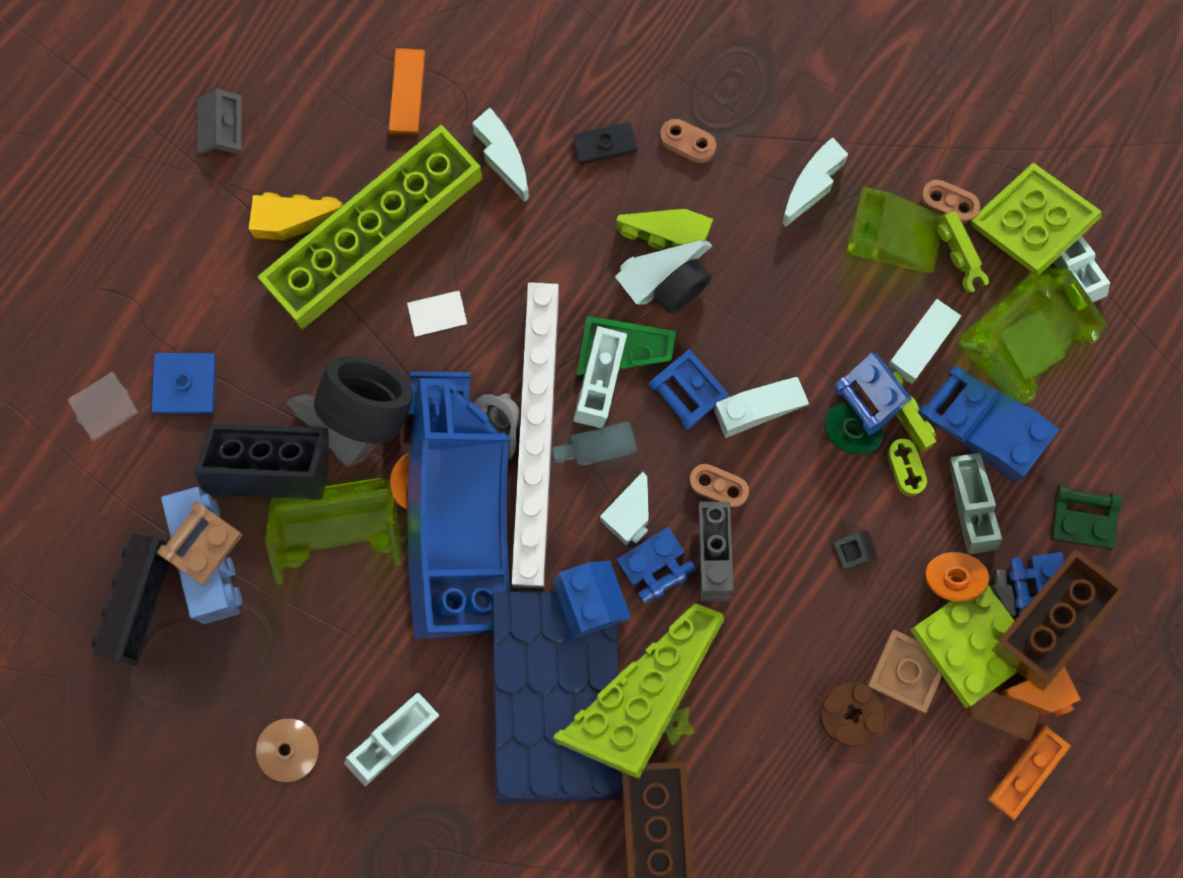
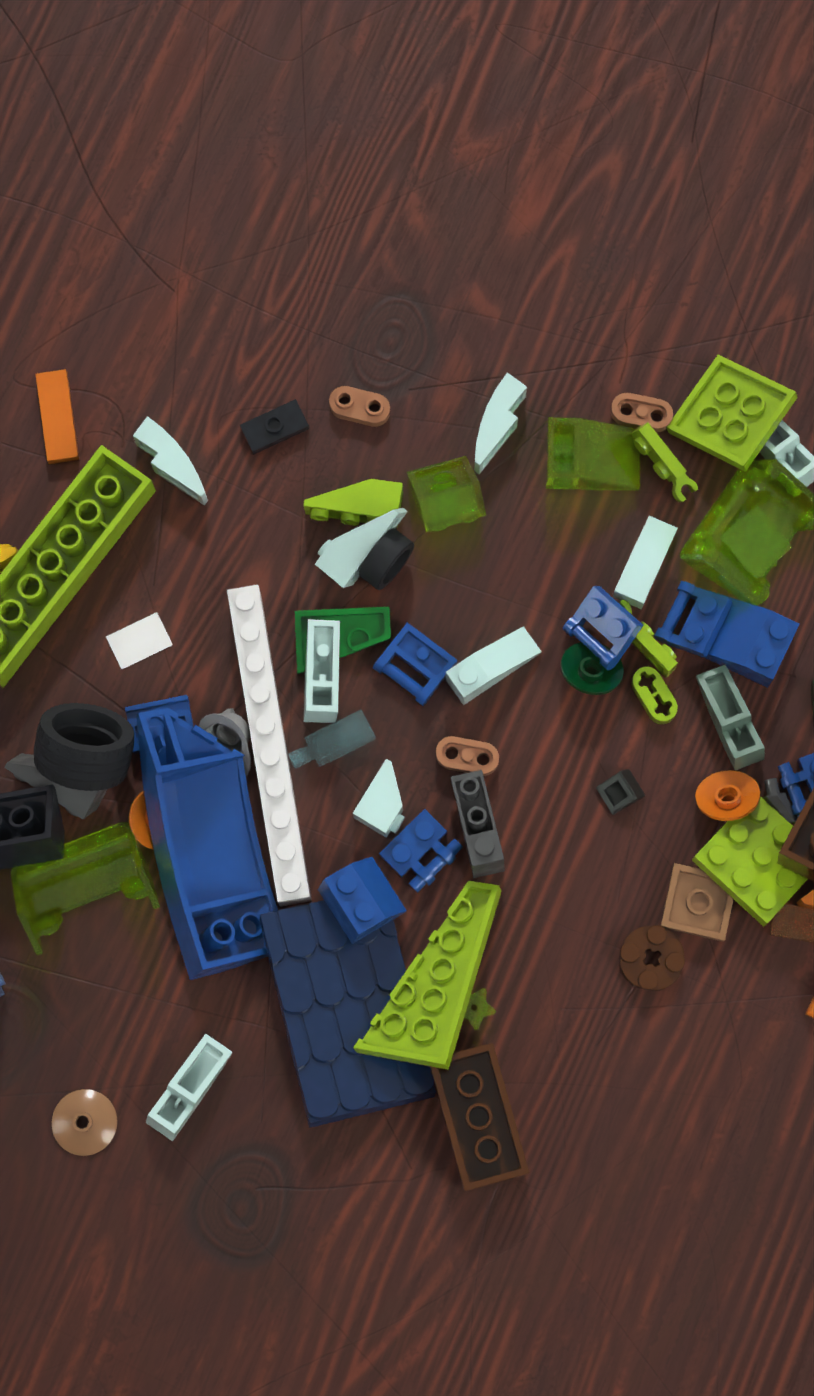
camera: 10 degrees left, 0 degrees up
none -> clear neon green slope [407,456,486,532]

